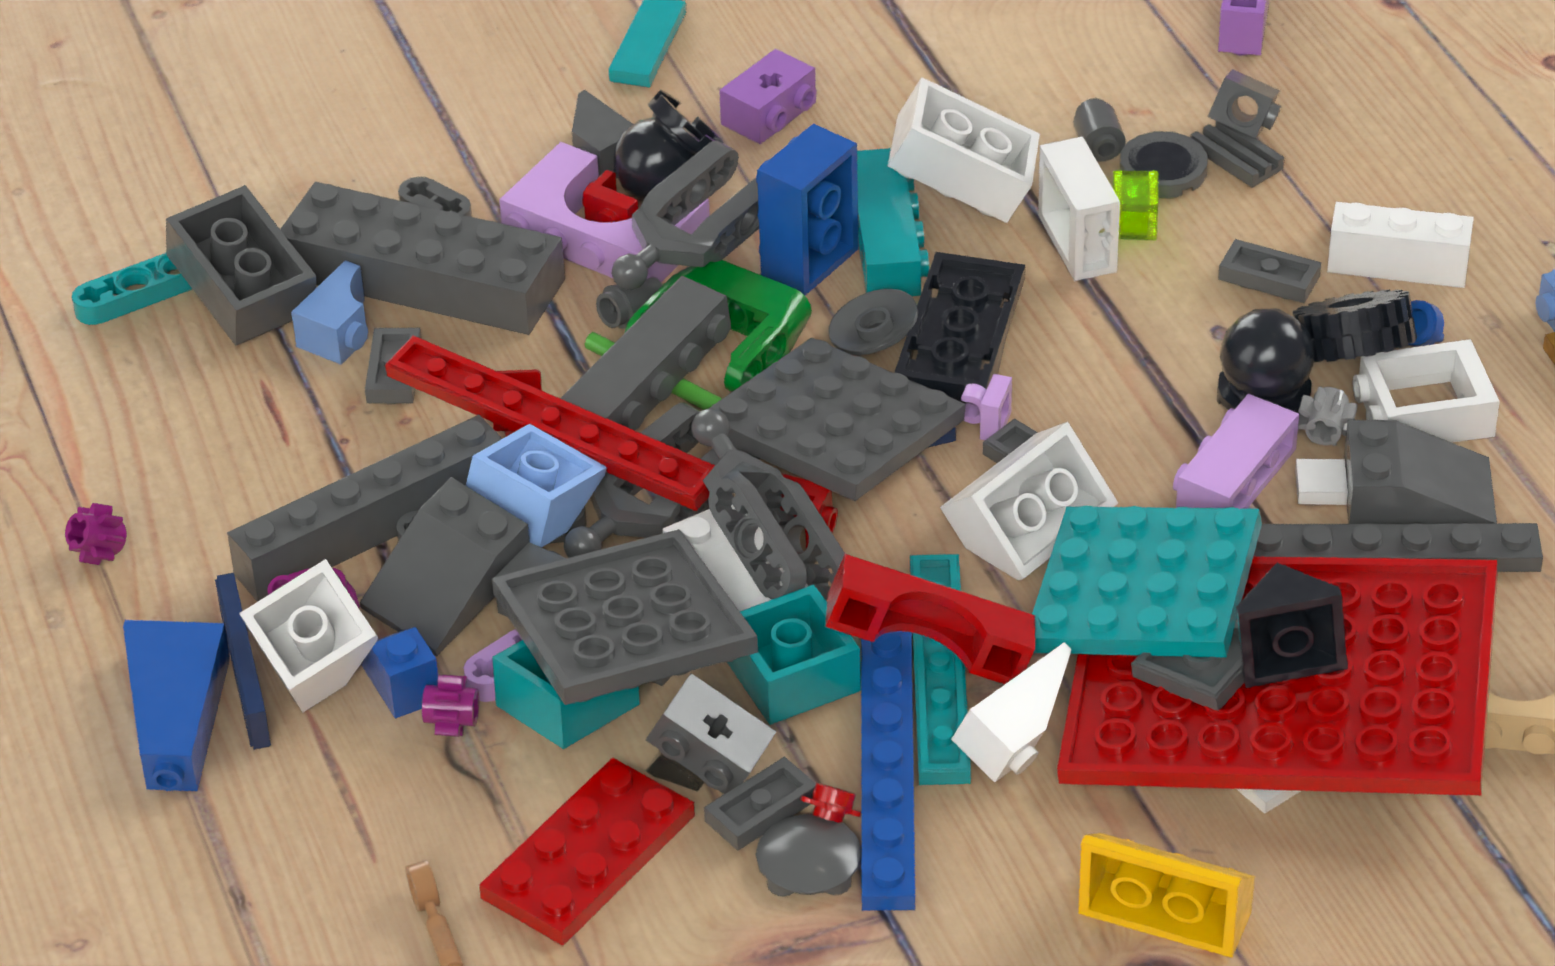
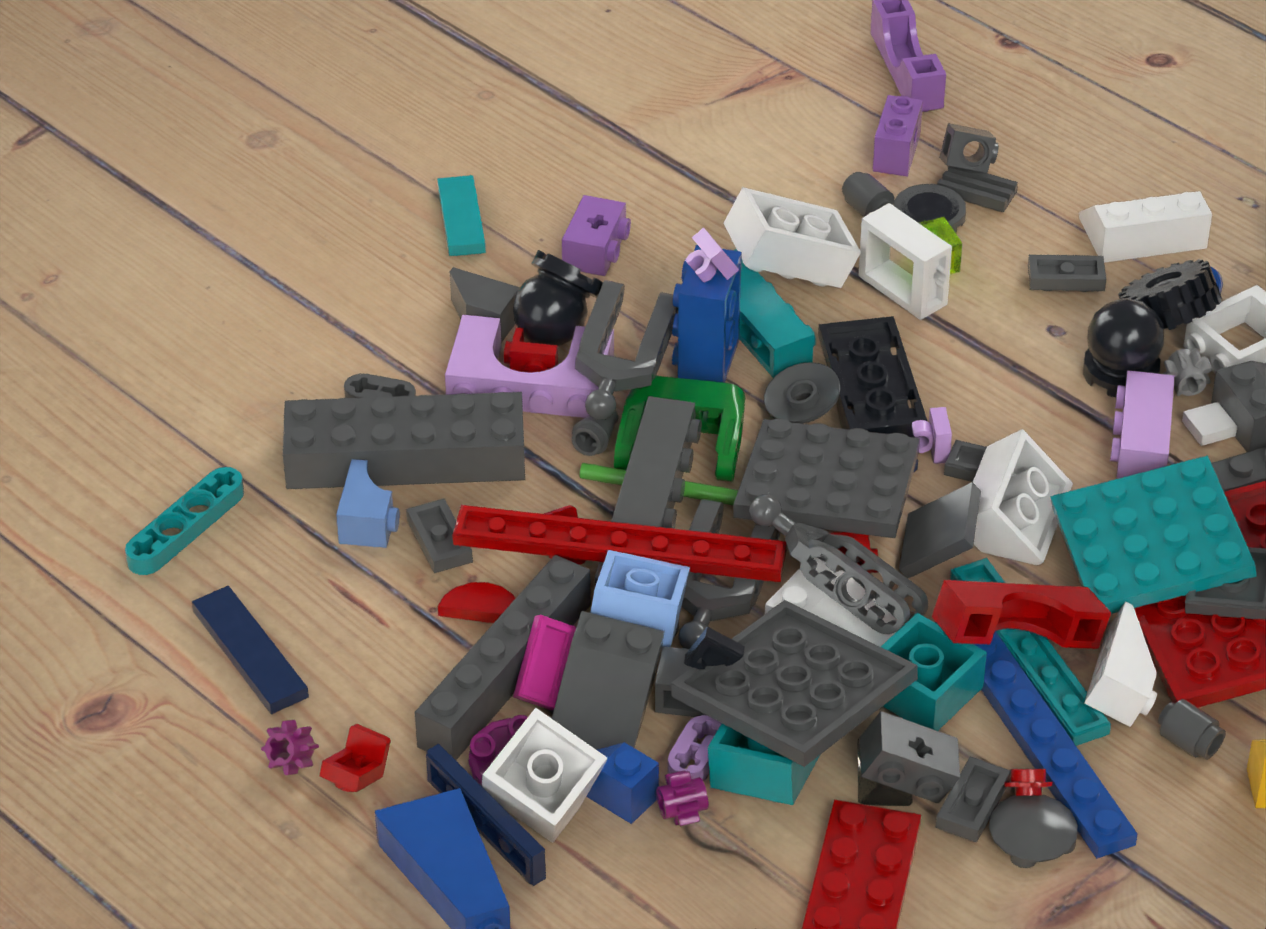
camera: 25 degrees left, 0 degrees up
dark grey brick [166,185,316,346] -> none
none -> dark blue tile [192,585,309,714]
none -> red bracket [319,724,391,792]
none -> red tile [437,582,516,623]
none -> dark pink tile [513,615,576,710]
none -> black tile [684,626,745,669]
none -> lavender tile [685,228,739,282]
none -> medium lavender brick [873,95,923,177]
none -> dark grey tile [899,482,981,578]
none -> dark grey brick [1158,699,1226,760]

